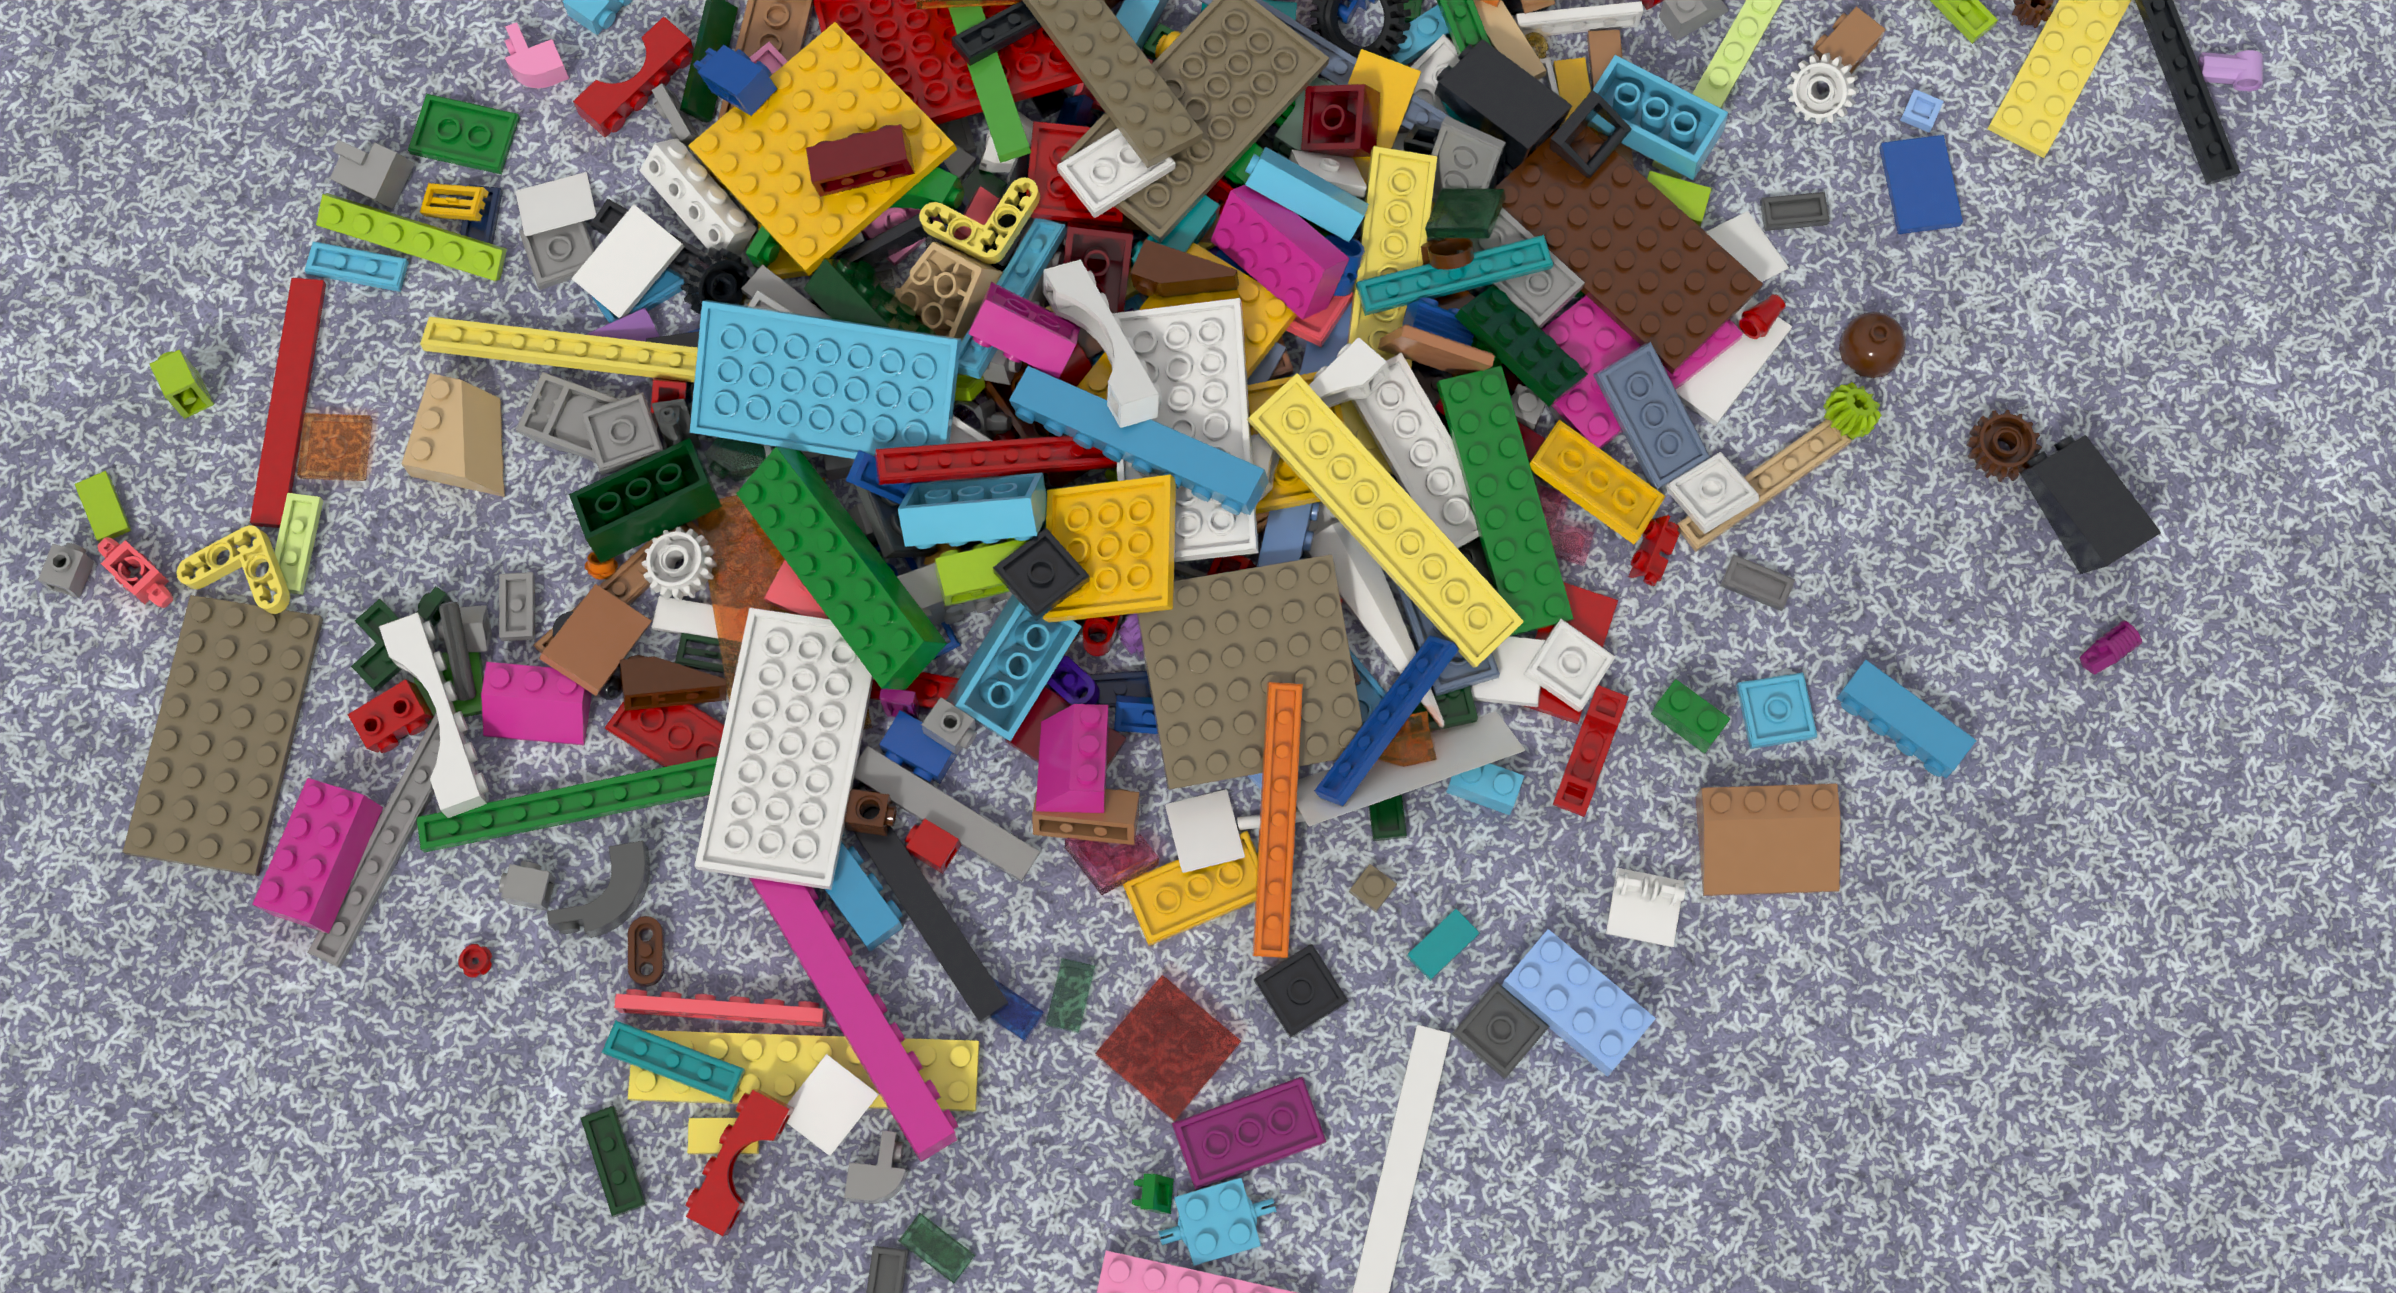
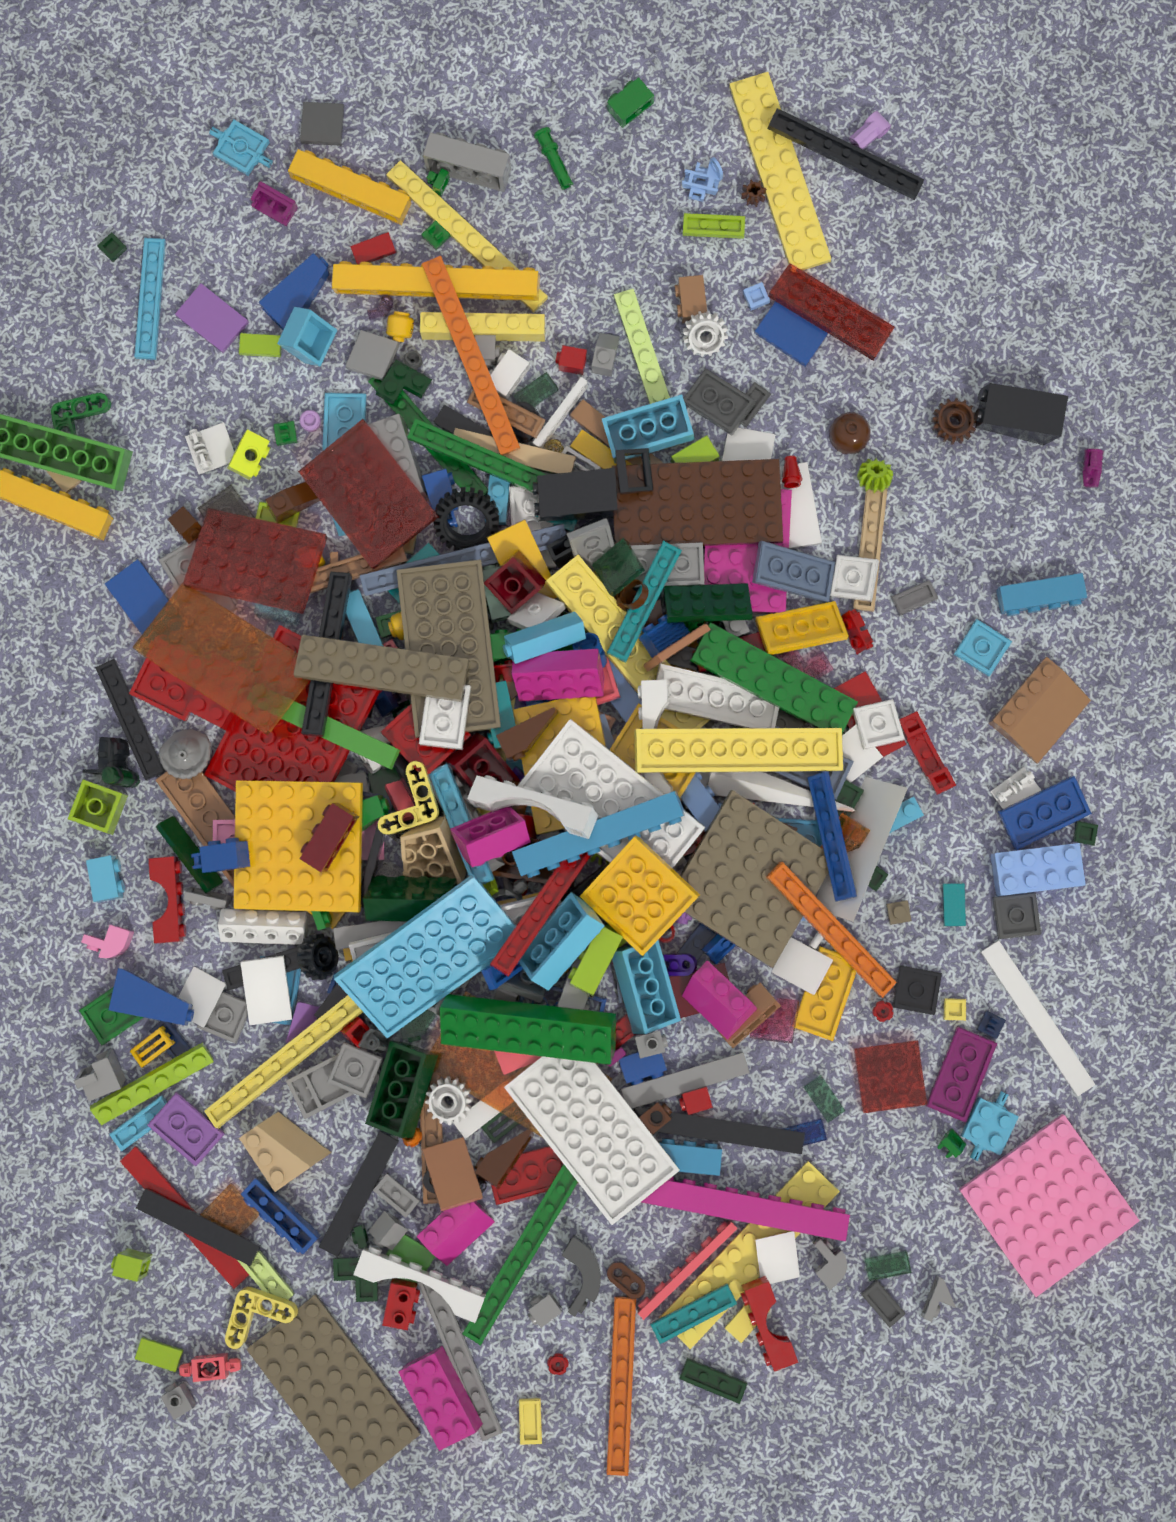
camera: 40 degrees left, 10 degrees up
dark grey axle [439,602,476,701] -> none
black tile [993,528,1090,621] -> none
green brick [1651,679,1730,754] -> none
none -> blue slope [109,968,194,1026]
none -> black tile [136,1188,261,1266]
none -> medium lavender tile [147,1092,225,1167]
none -> blue brick [241,1176,321,1254]
none -> black tile [319,1131,399,1257]
none -> light yellow tile [519,1398,542,1445]
none -> orange tile [607,1296,636,1476]
none -> dark grey tile [683,368,756,436]
none -> clear red plate [768,263,895,361]
none -> red plate [872,1001,894,1022]
none -> light yellow tile [944,998,966,1021]
none -> dark blue tile [976,1010,1006,1039]
none -> blue tile [998,775,1092,850]
none -> dark green tile [1073,821,1098,846]

